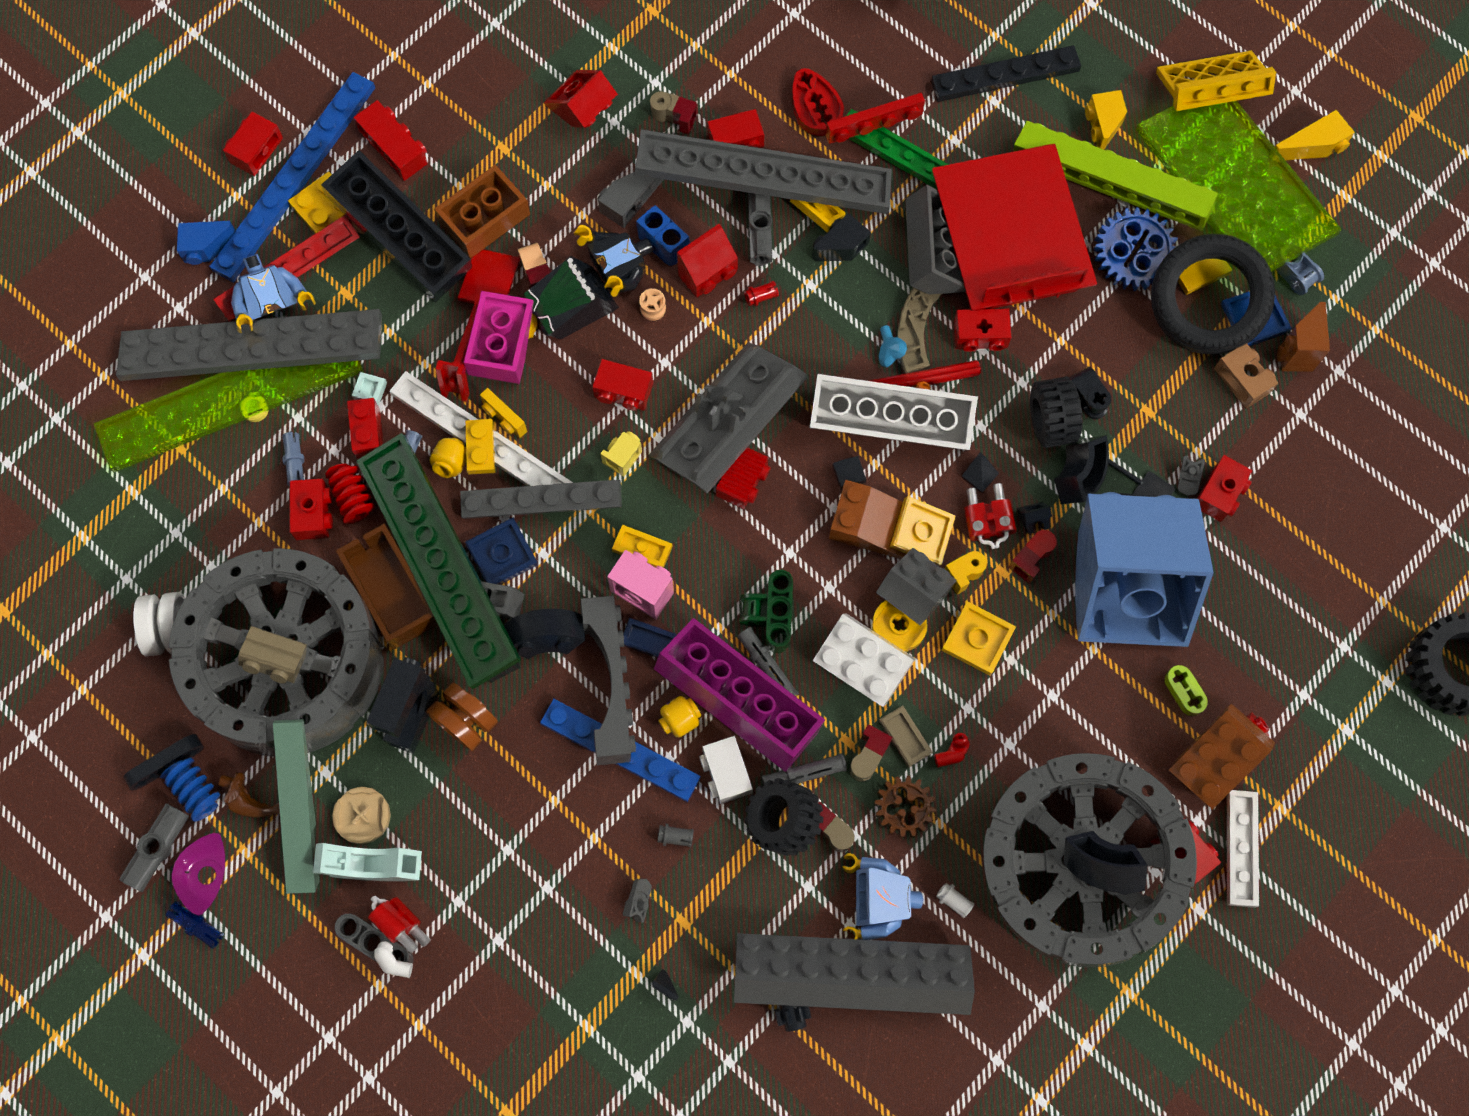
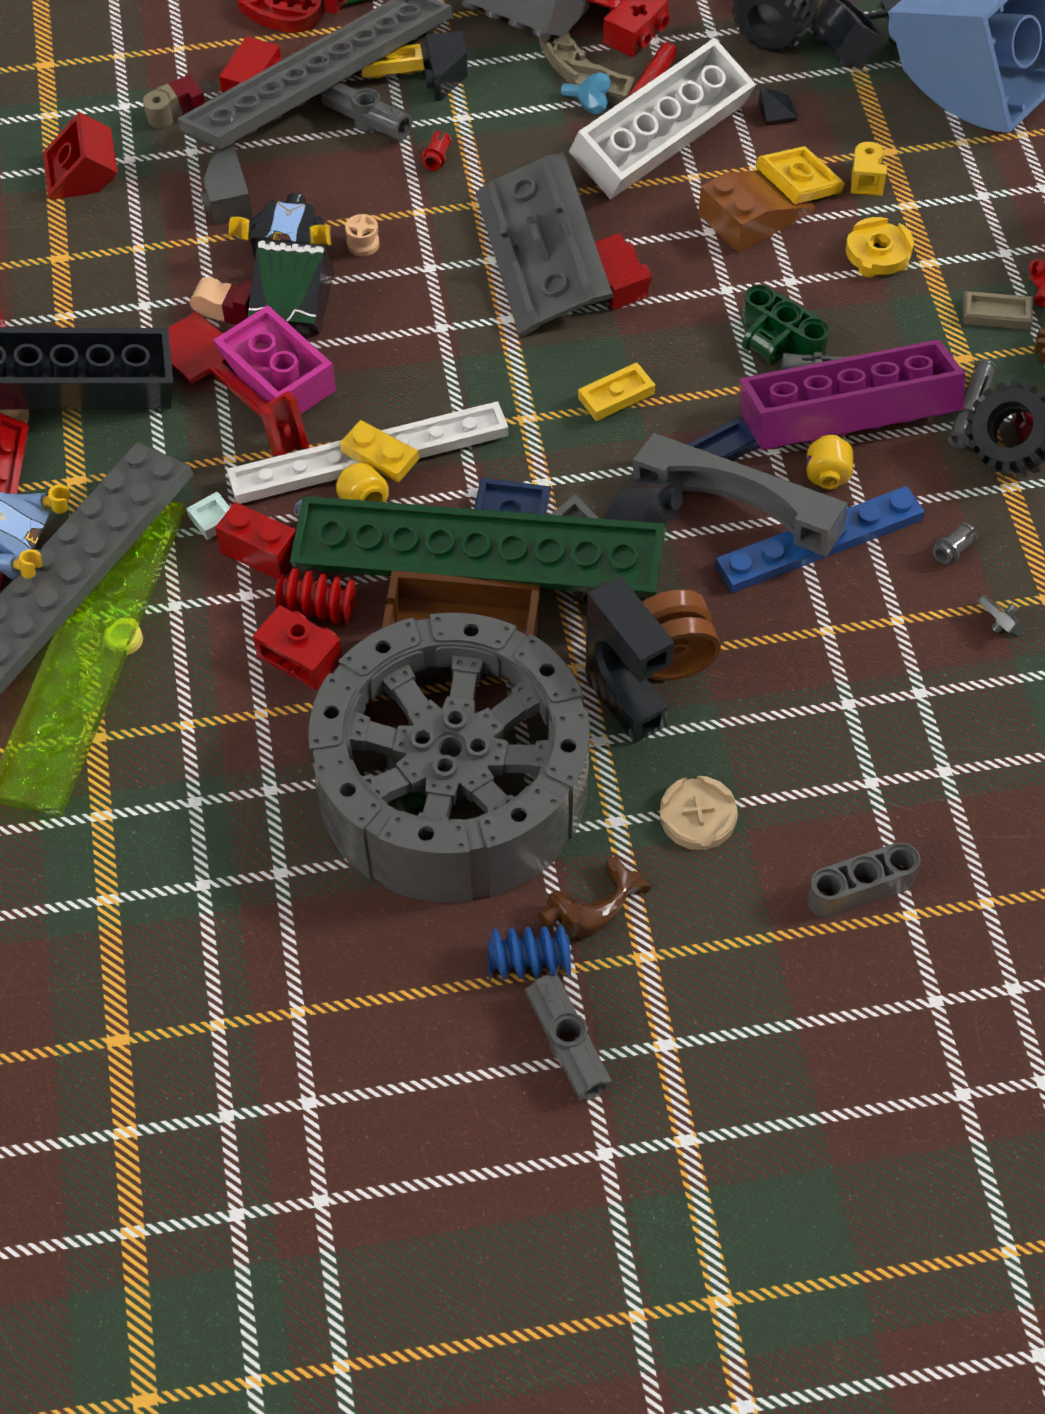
camera: 50 degrees left, 15 degrees down
black beam [123,734,204,790] -> none
white wheel [133,592,185,656] -> none
clear blue pin [166,901,224,949] -> none
magenta piece [172,833,225,915] -> none
dark tan brick [238,626,307,683] -> none
sand green slope [273,719,320,894] -> none
sand blue pin [282,432,305,487] -> none
light aqua arch [313,843,422,881] -> none
red piece [368,896,431,953] -> none
white arm [374,941,413,978] -> none
dark orange brick [434,164,530,259] -> none
dark grey plate [460,480,622,519] -> none
yellow plate [480,388,527,439] -> none
red brick [593,359,654,411] -> none
light yellow brick [601,431,642,476] -> none
bright pink brick [607,550,674,619] -> none
blue piece [636,205,690,266] -> none
red slope [677,224,738,298] -> none
white brick [699,736,753,804] -> none
white brick [813,613,916,707] -> none
black tile [832,456,867,490] -> none
leg [849,724,893,782] -> none
dark grey brick [876,548,957,626] -> none
yellow plate [941,601,1016,676] -> none
red piece [964,483,1017,549] -> none
leg [1008,530,1057,584] -> none
black tile [1017,502,1052,534] -> none

